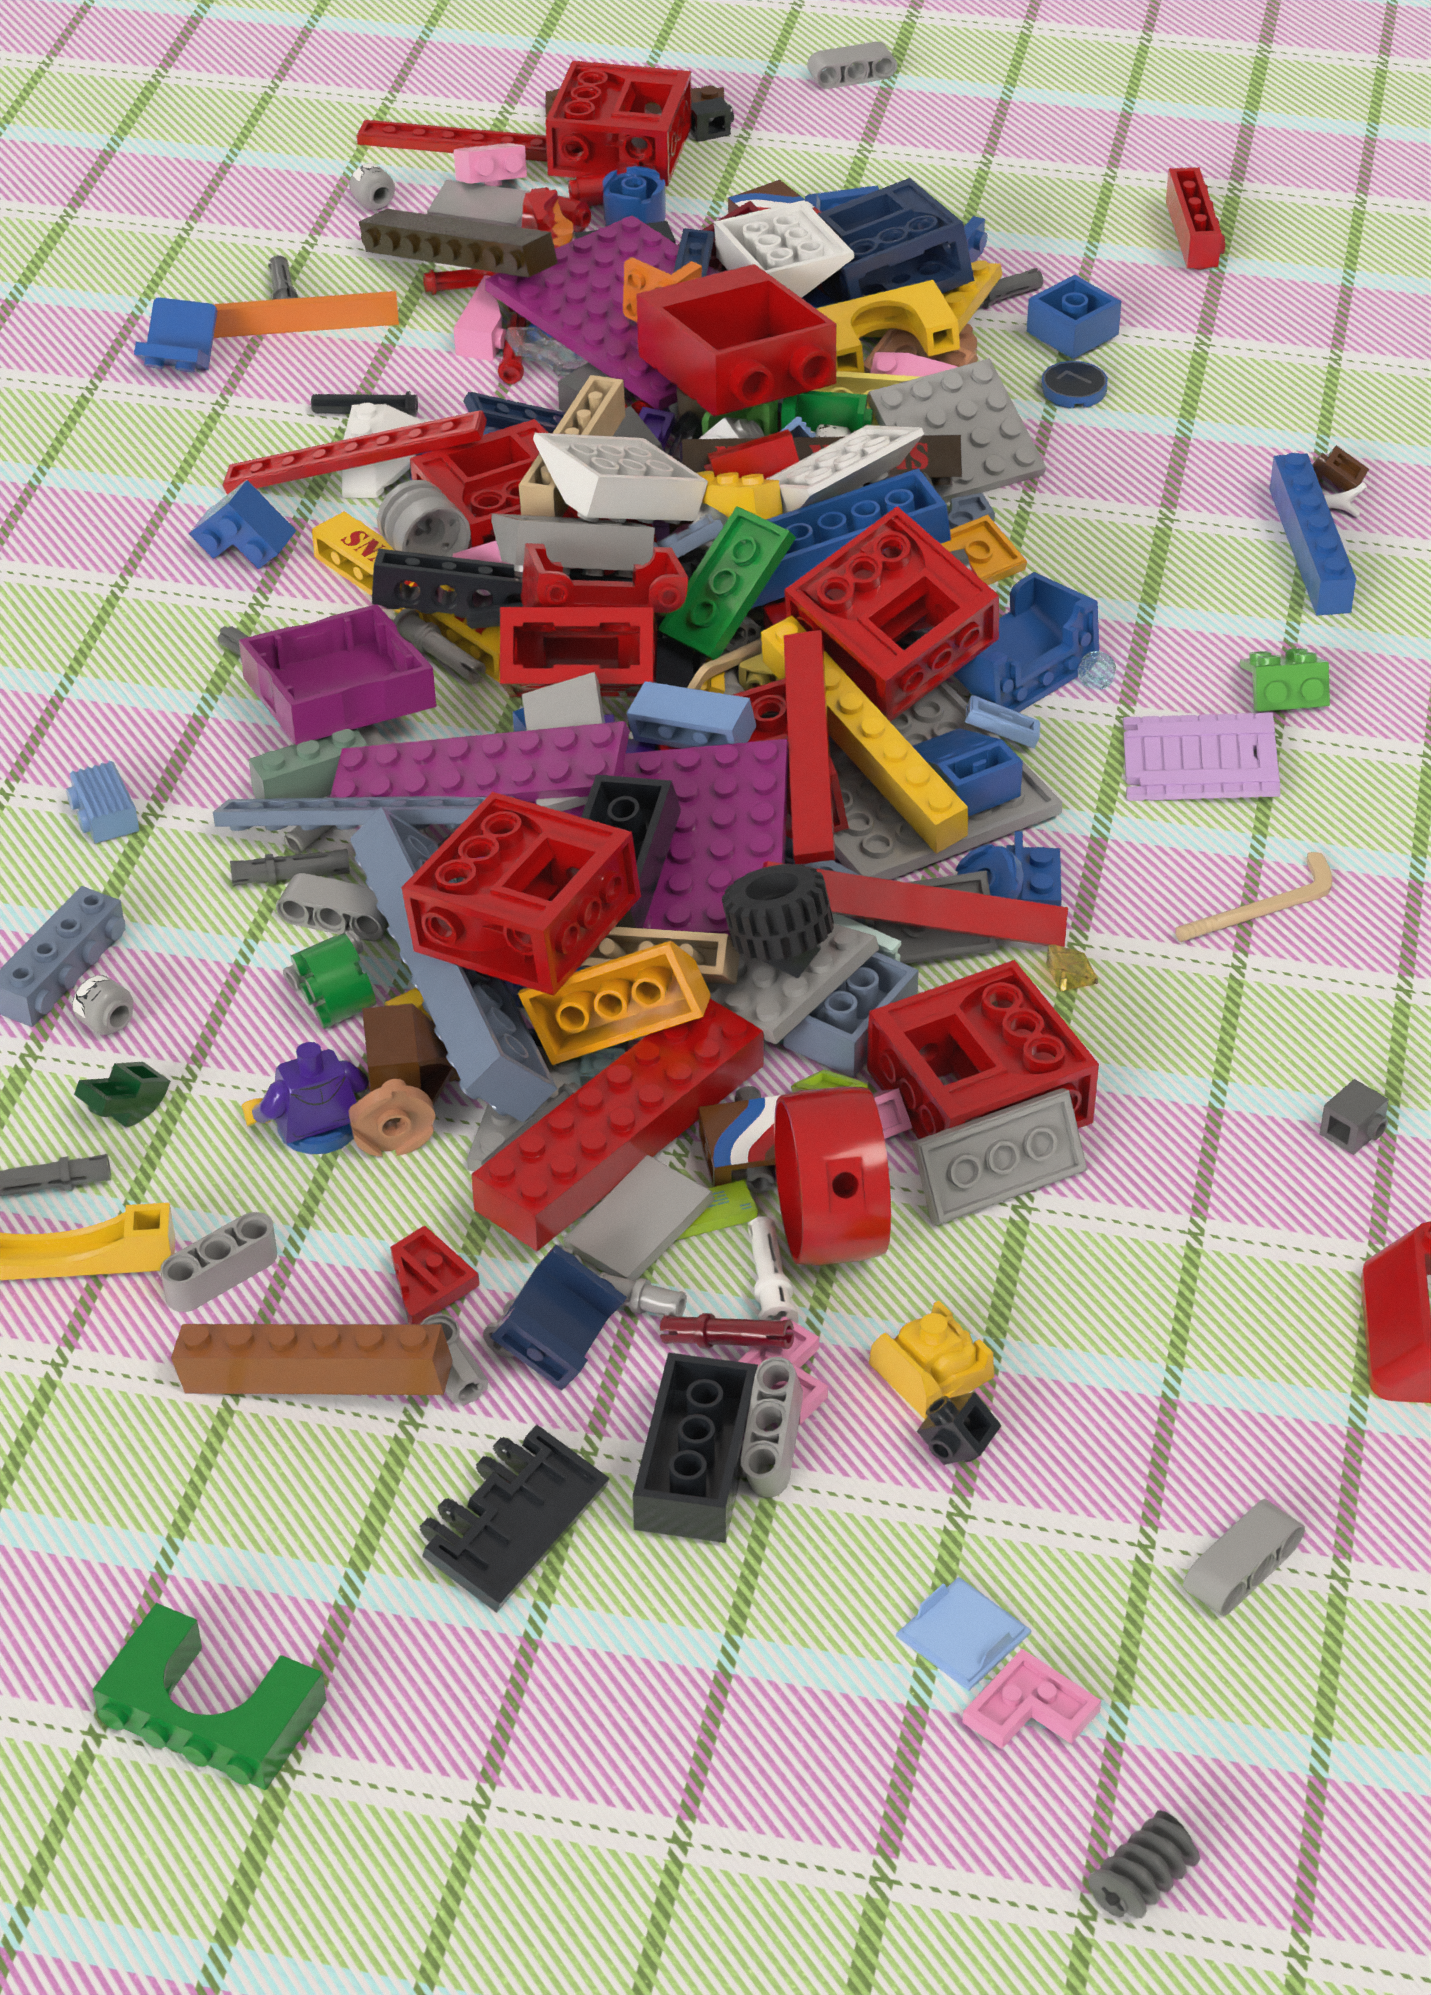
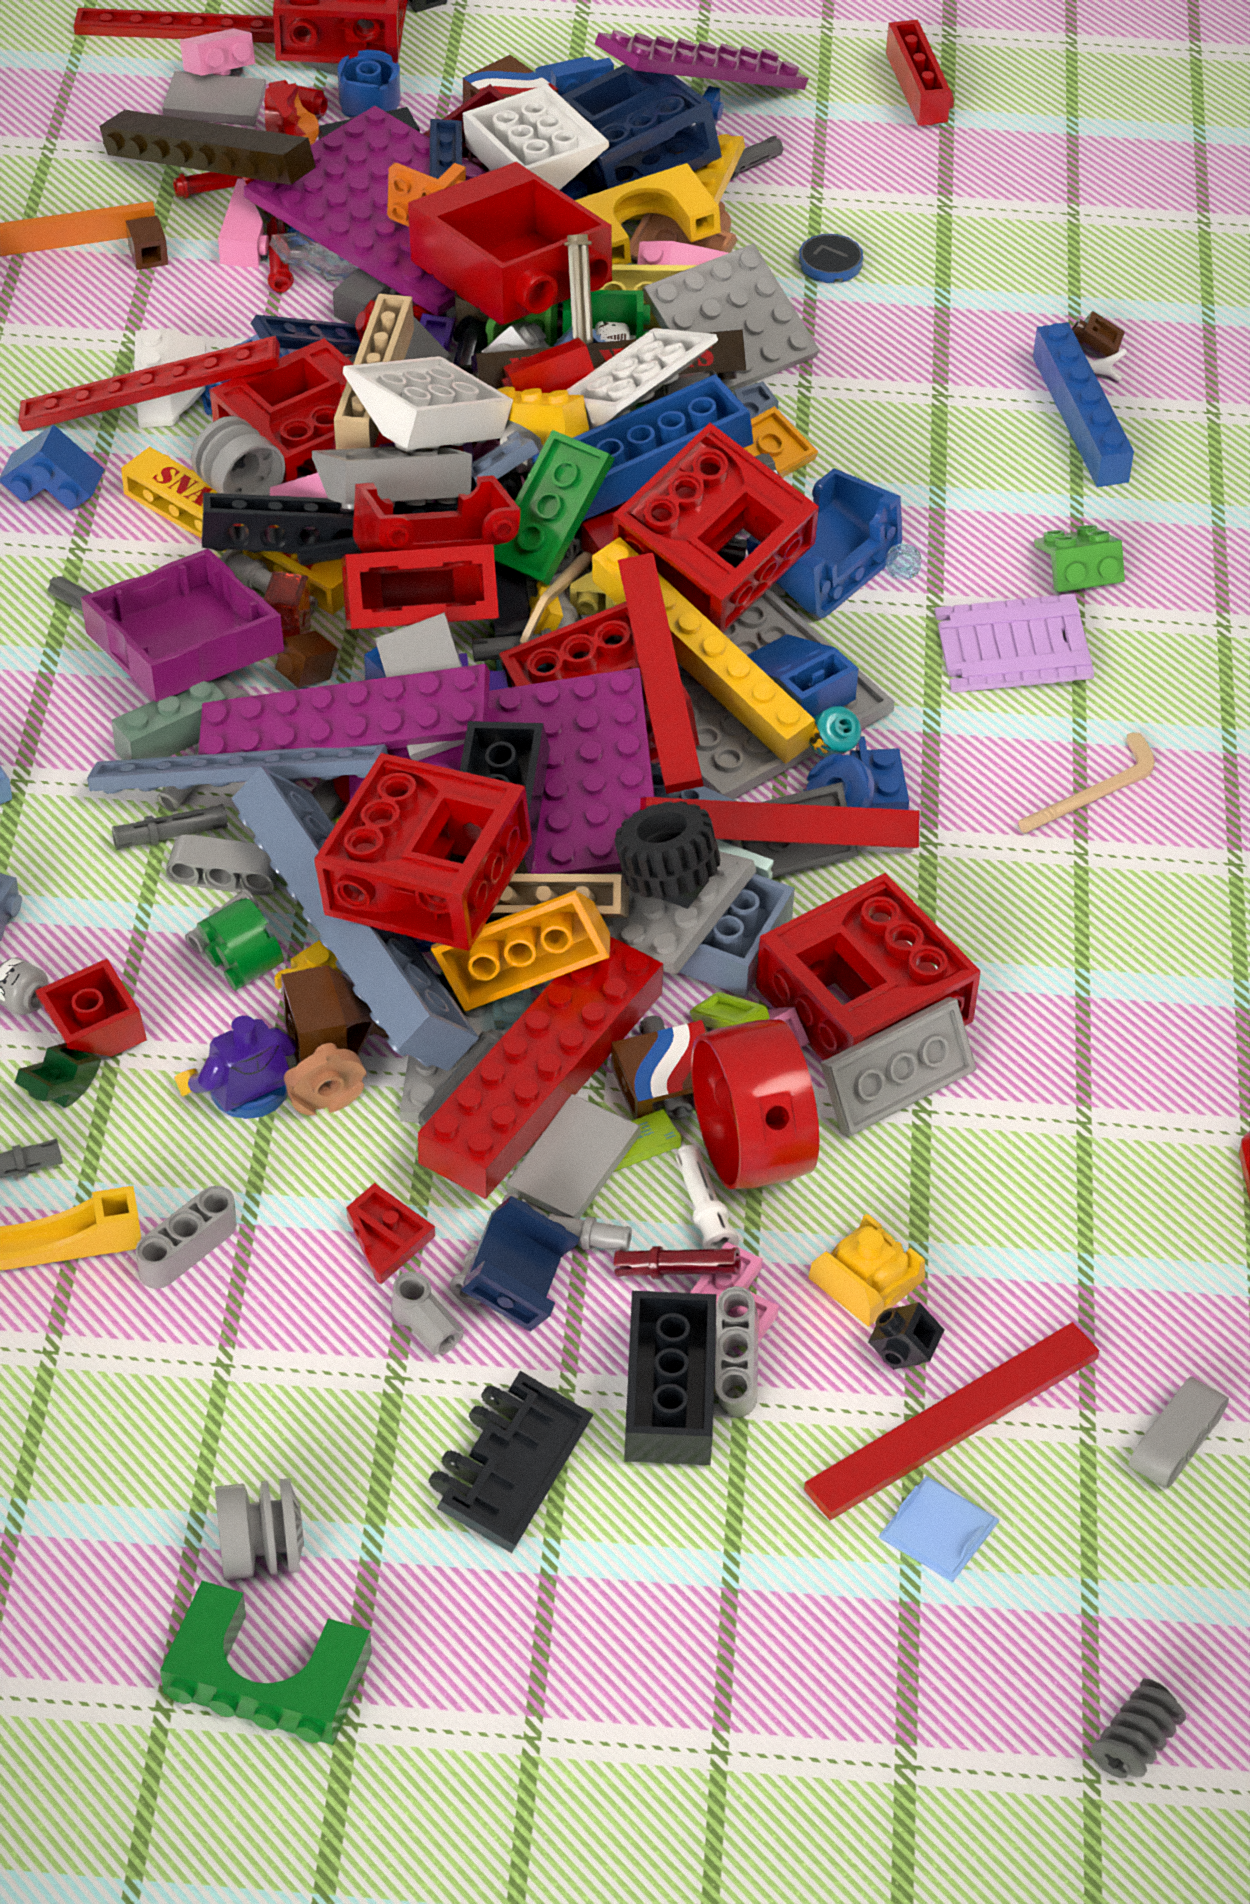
camera: 10 degrees left, 5 degrees up
dark orange brick [171,1324,453,1395] -> none
dark grey pin [268,255,298,300] -> none
black axle [311,391,418,415] -> none
light grey head [349,163,395,210] -> none
red brick [568,173,606,207] -> none
medium blue brick [626,681,756,748] -> none
bright pink plate [963,1649,1101,1749] -> none
light blue tile [965,695,1040,748] -> none
blue brick [1026,275,1122,359] -> none
clear yellow slope [1046,944,1098,991] -> none
dark grey brick [1320,1079,1389,1155] -> none
none -> red slope [35,958,147,1057]
none -> reddish brown brick [126,215,168,270]
none -> light grey wheel [215,1478,304,1581]
none -> clear red brick [264,571,311,654]
none -> reddish brown brick [275,630,338,688]
none -> axle [564,234,593,344]
none -> magenta plate [595,30,809,90]
none -> red tile [804,1322,1100,1521]
none -> teal head [809,706,862,757]

